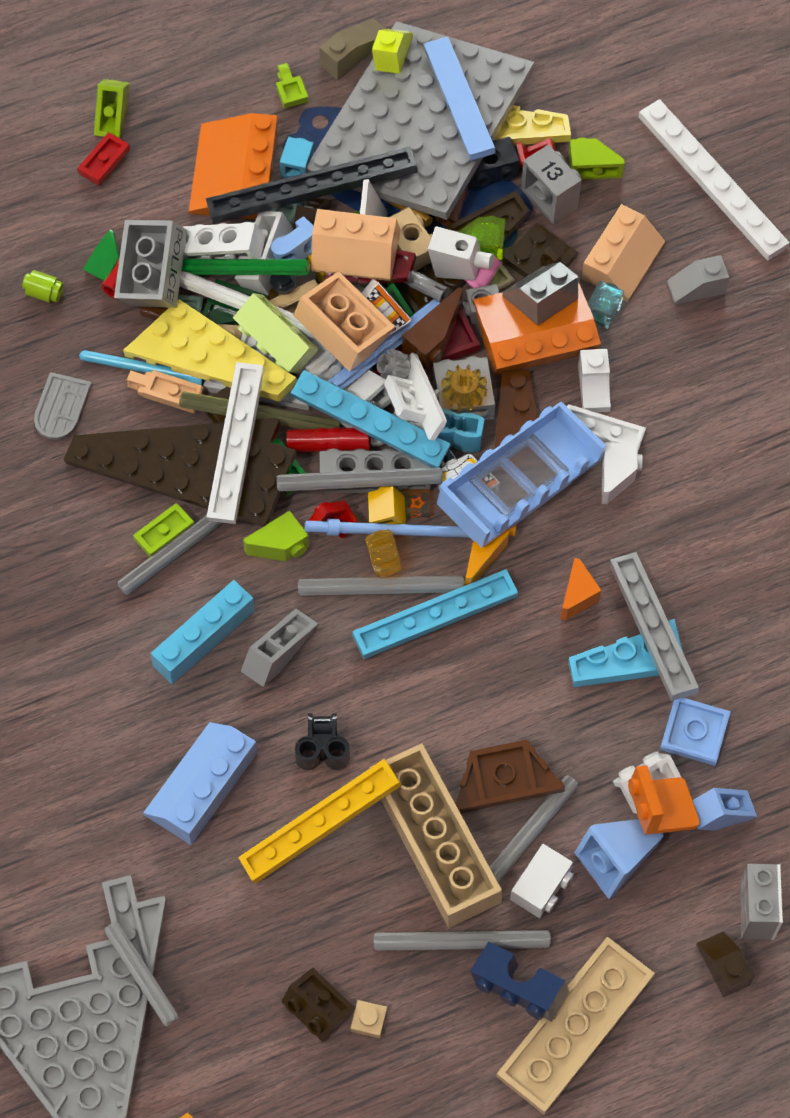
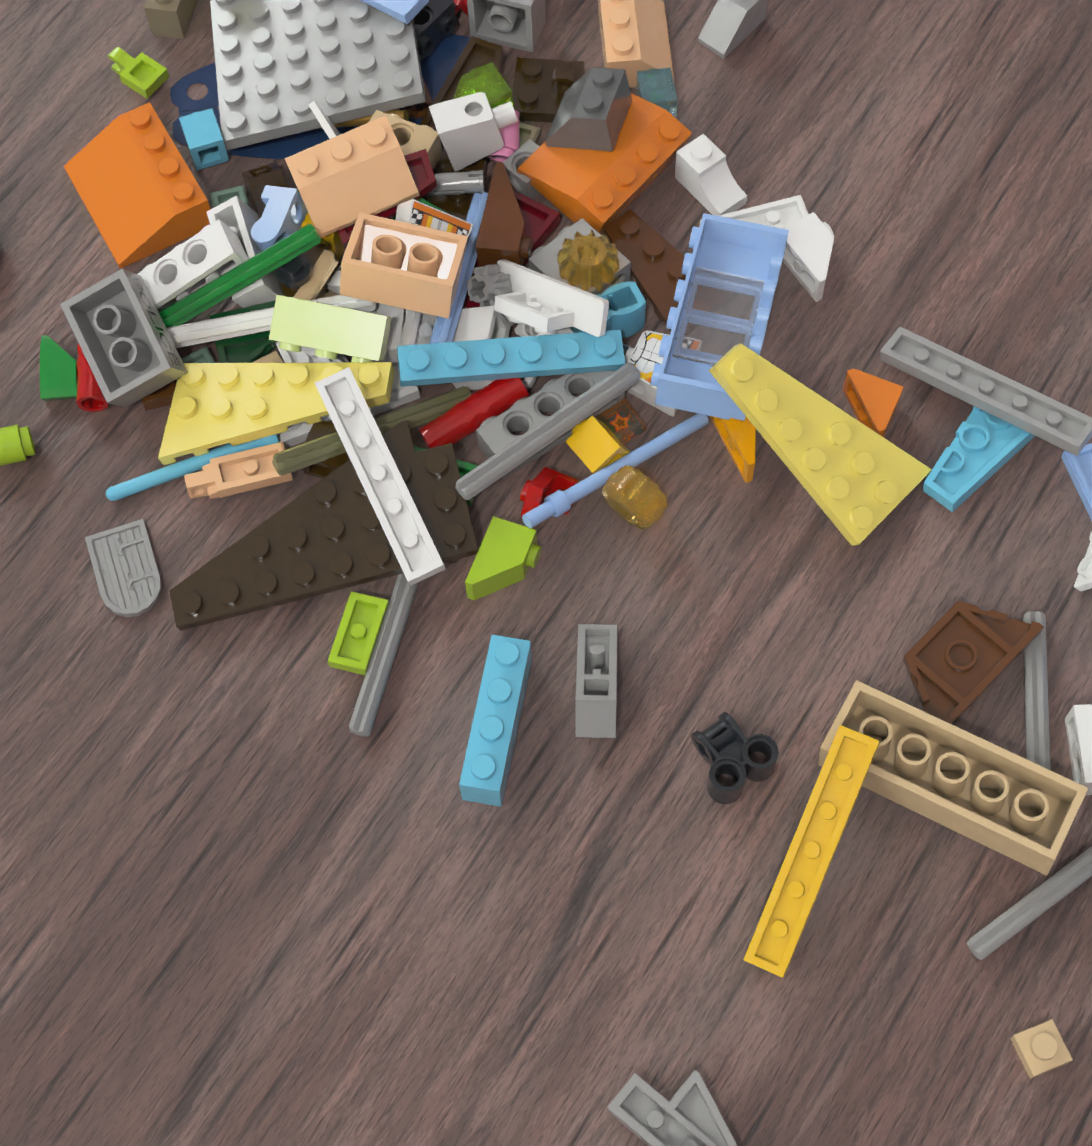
camera: 30 degrees left, 0 degrees up
light blue slope [143,722,257,845] -> none
black plate [206,147,418,224] -> none
dark brown bracket [282,968,356,1042] -> none
light grey axle [298,576,465,596] -> none
medium azure plate [352,569,518,659] -> none
none -> light yellow wing [708,343,932,546]

